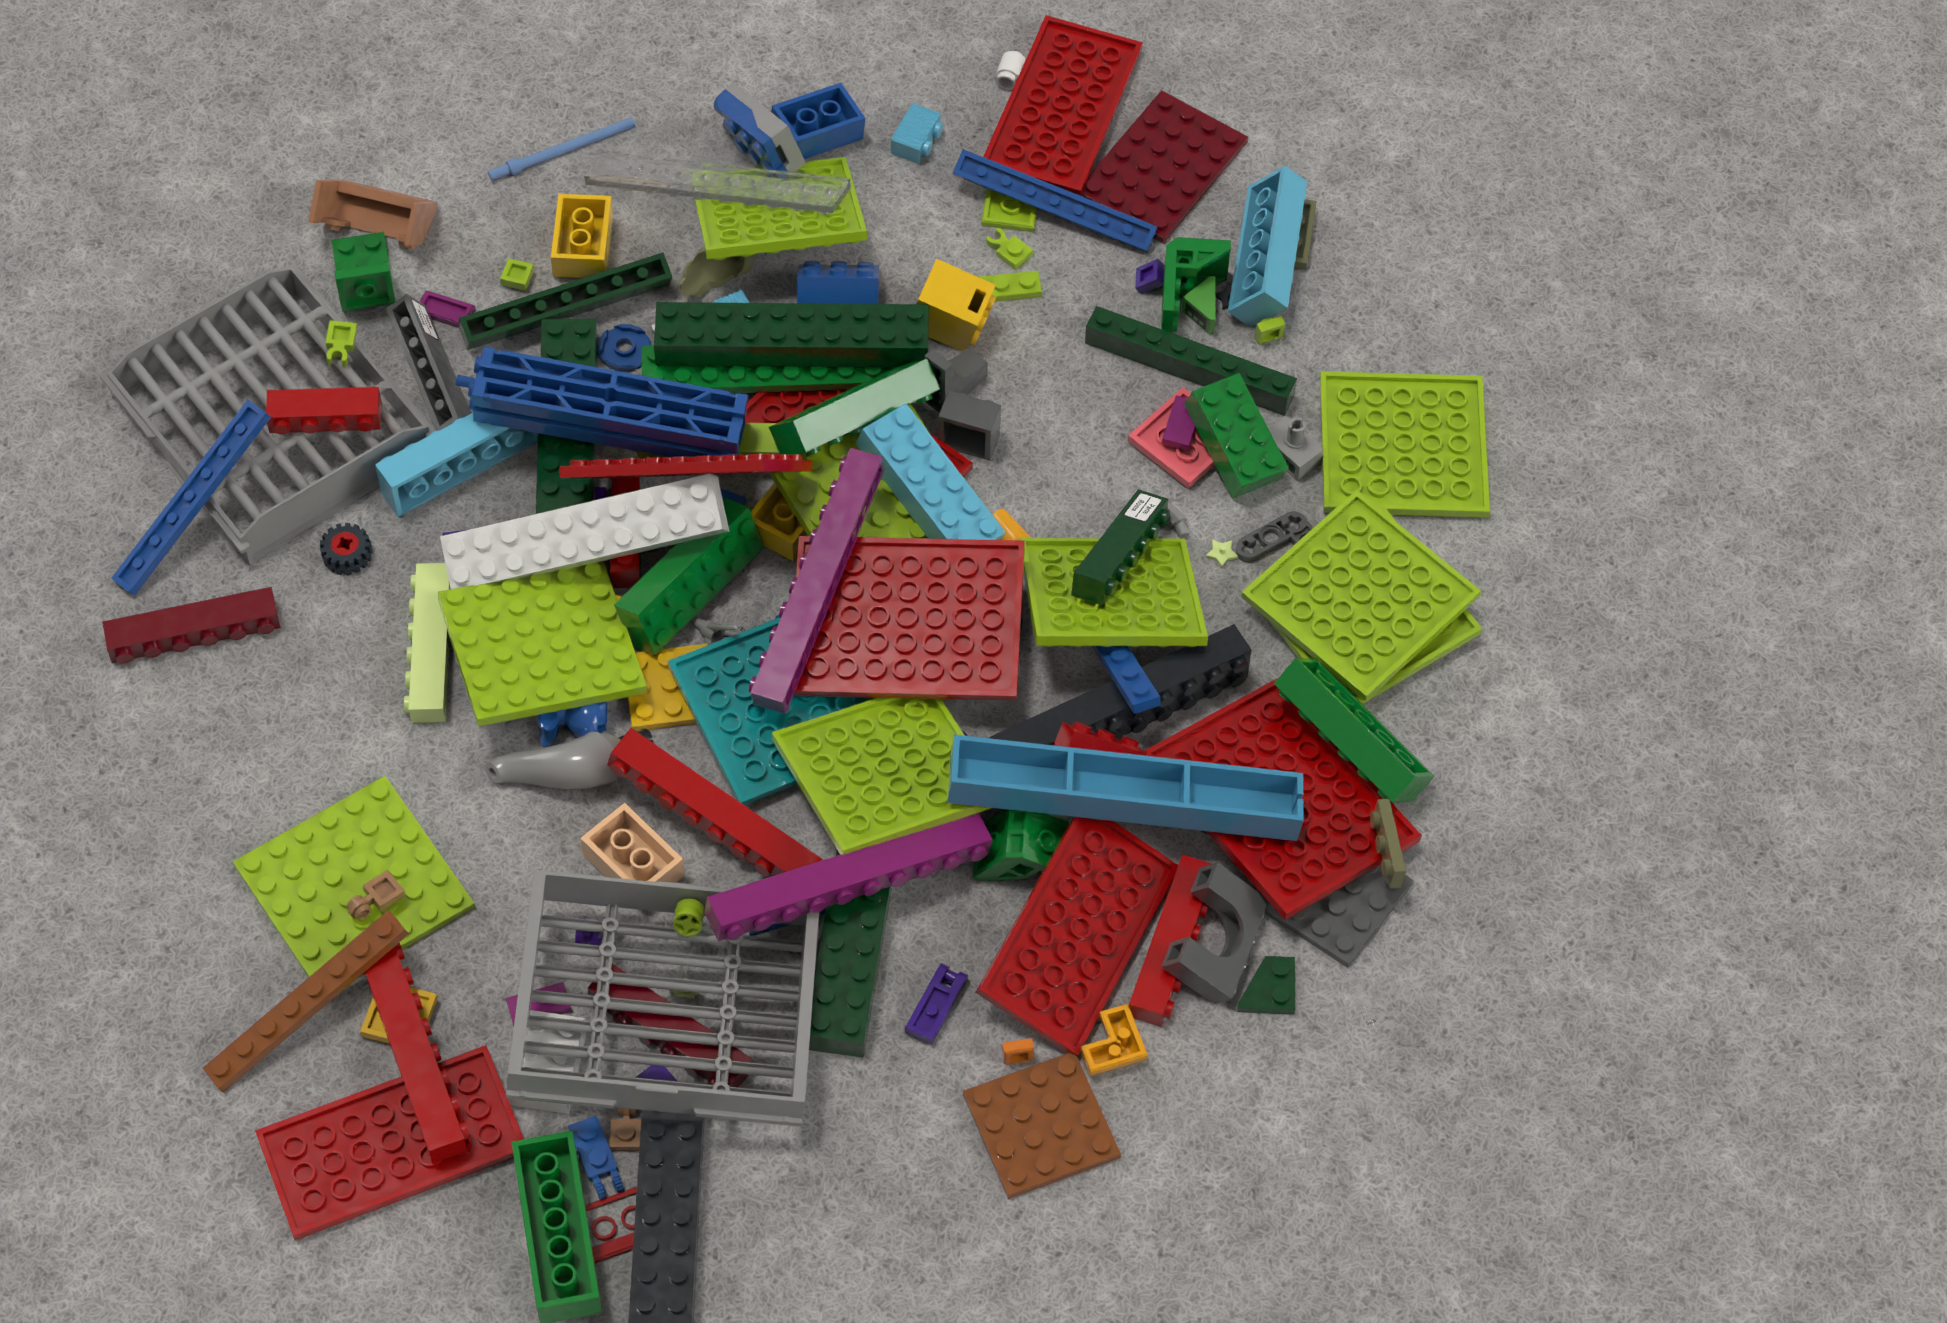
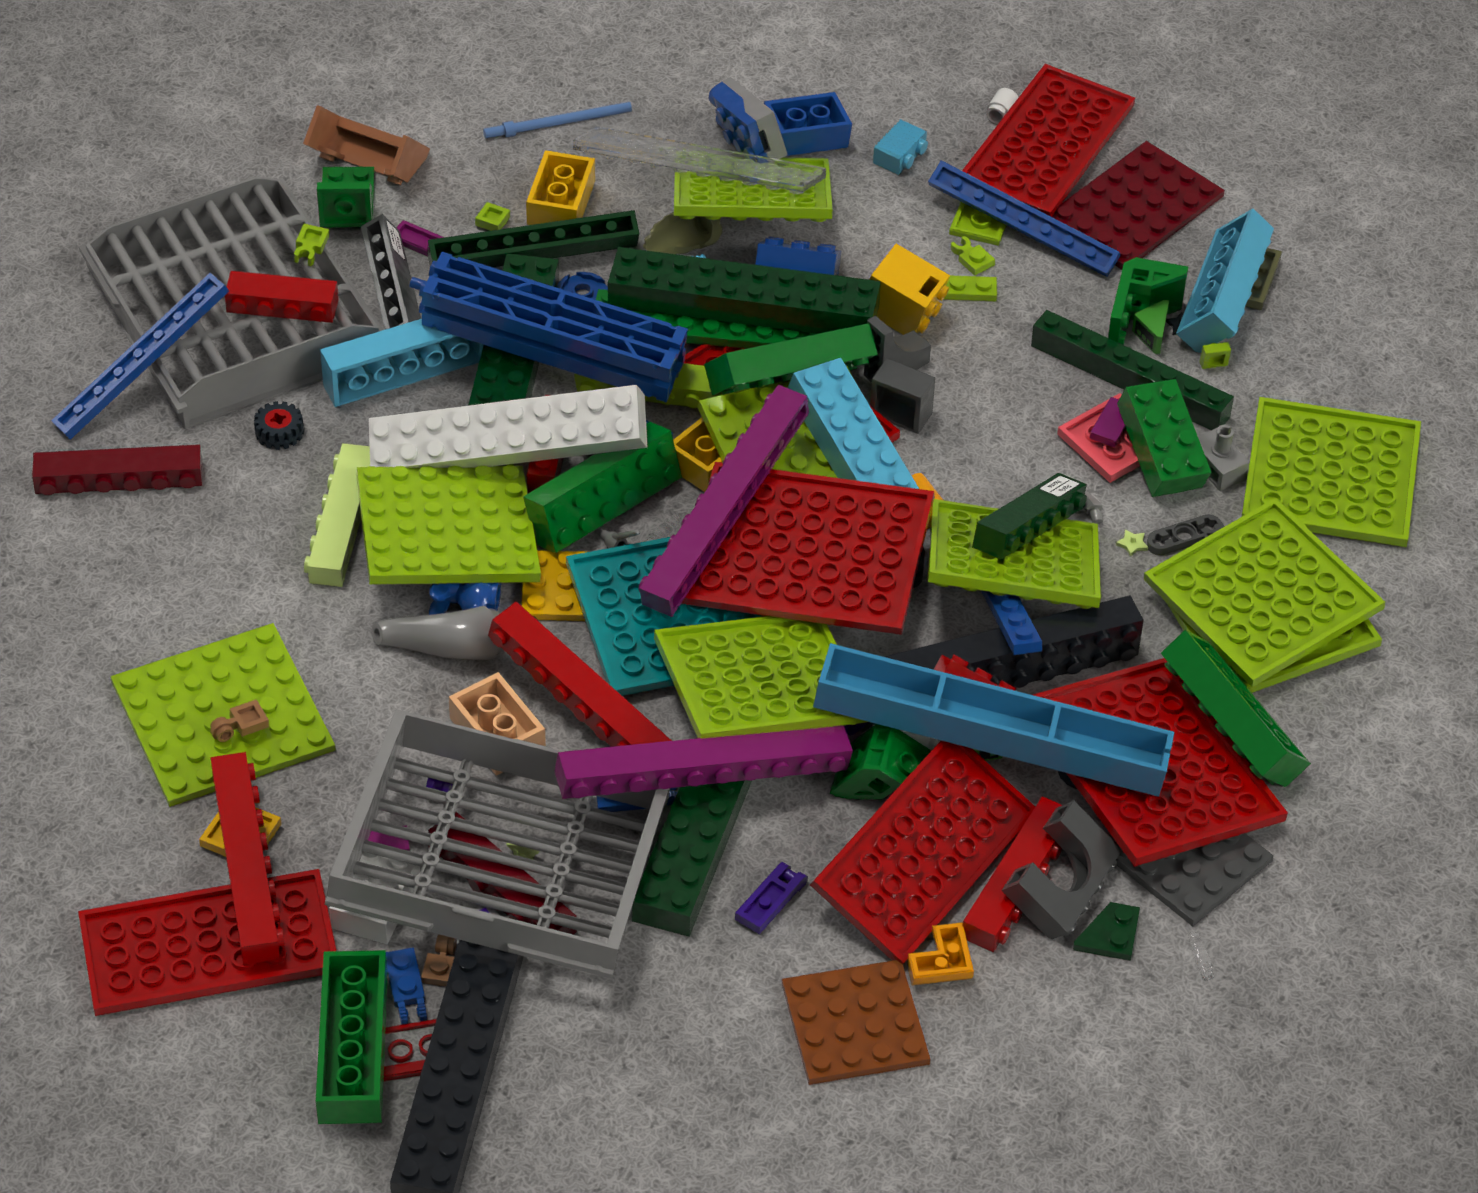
camera: 10 degrees right, 10 degrees down
dark orange plate [203,910,409,1092] -> none
red plate [560,454,812,478] -> none
lime wheel [673,898,705,937] -> none
orange tile [1002,1038,1034,1065] -> none
dark purple plate [1135,259,1164,294] -> none
olive plate [1370,799,1406,888] -> none

